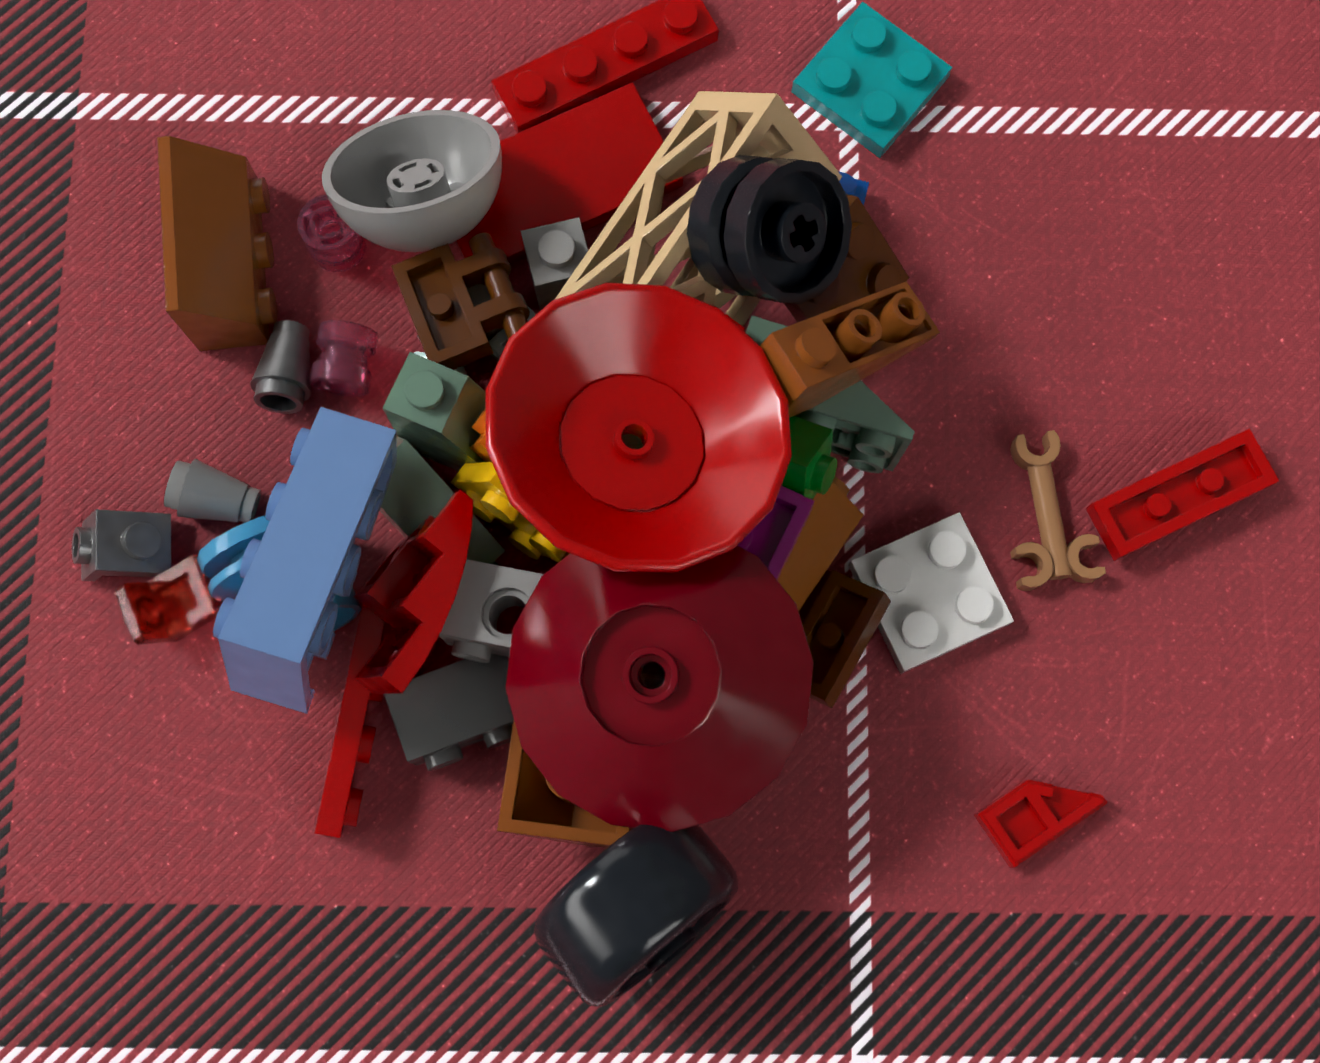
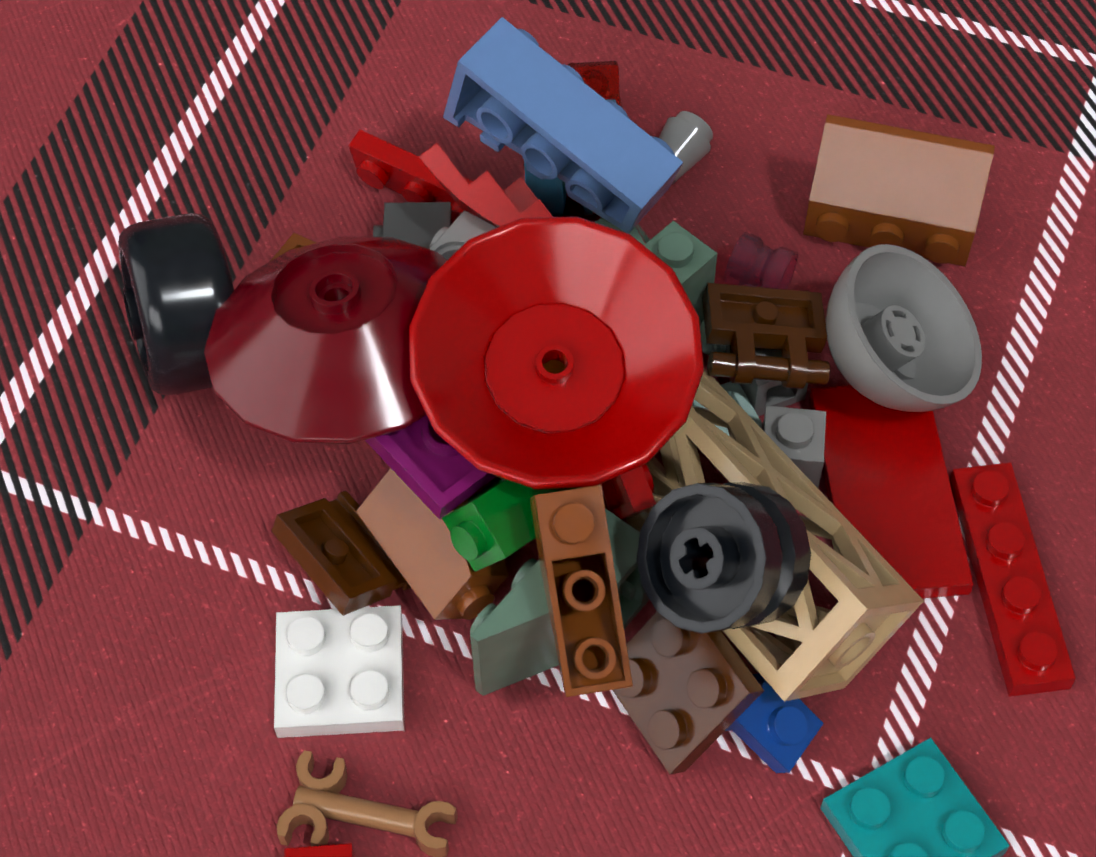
camera: 115 degrees right, 20 degrees down
flat silver bracket [72,509,171,581] -> none
flat silver cone [250,320,311,414] -> none
red tile [974,779,1108,868] -> none

